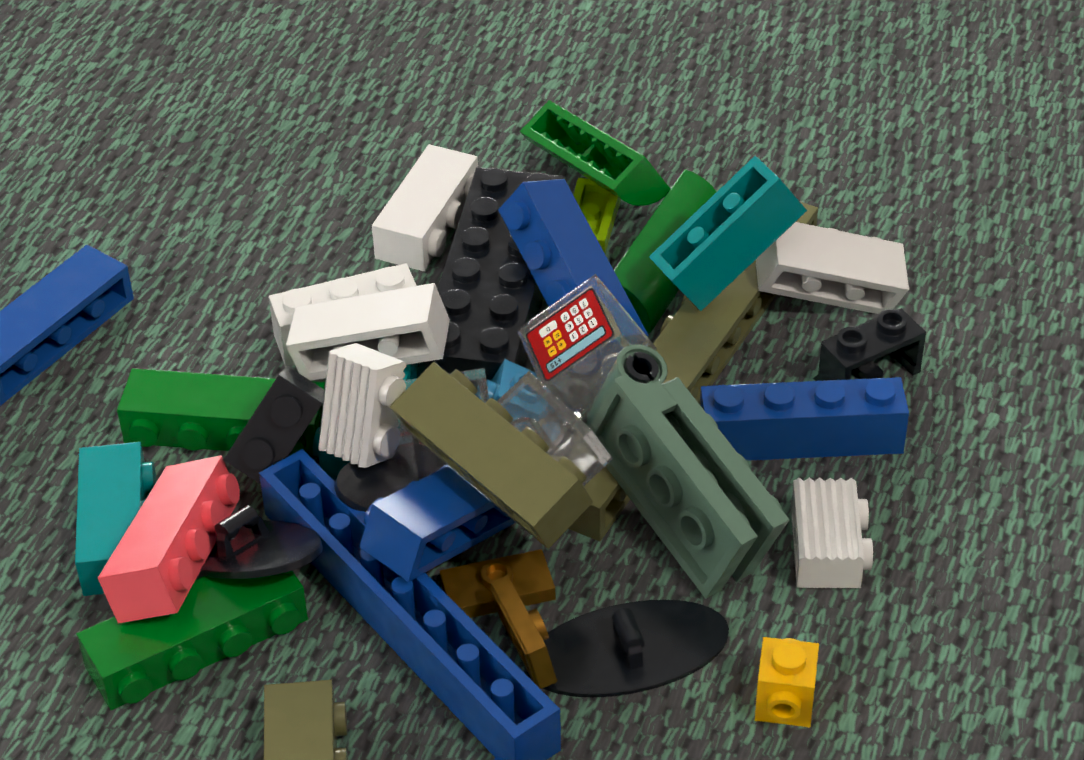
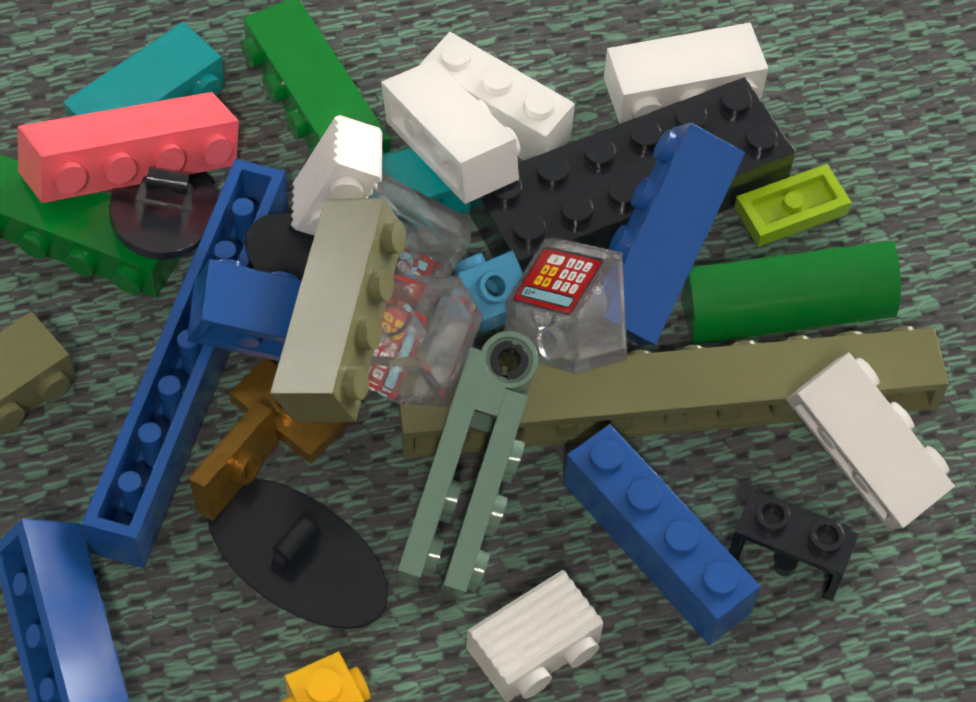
camera: 50 degrees right, 15 degrees up
black brick [223,366,325,484] -> none
green brick [520,100,671,206] -> none
teal brick [649,156,807,311] -> none

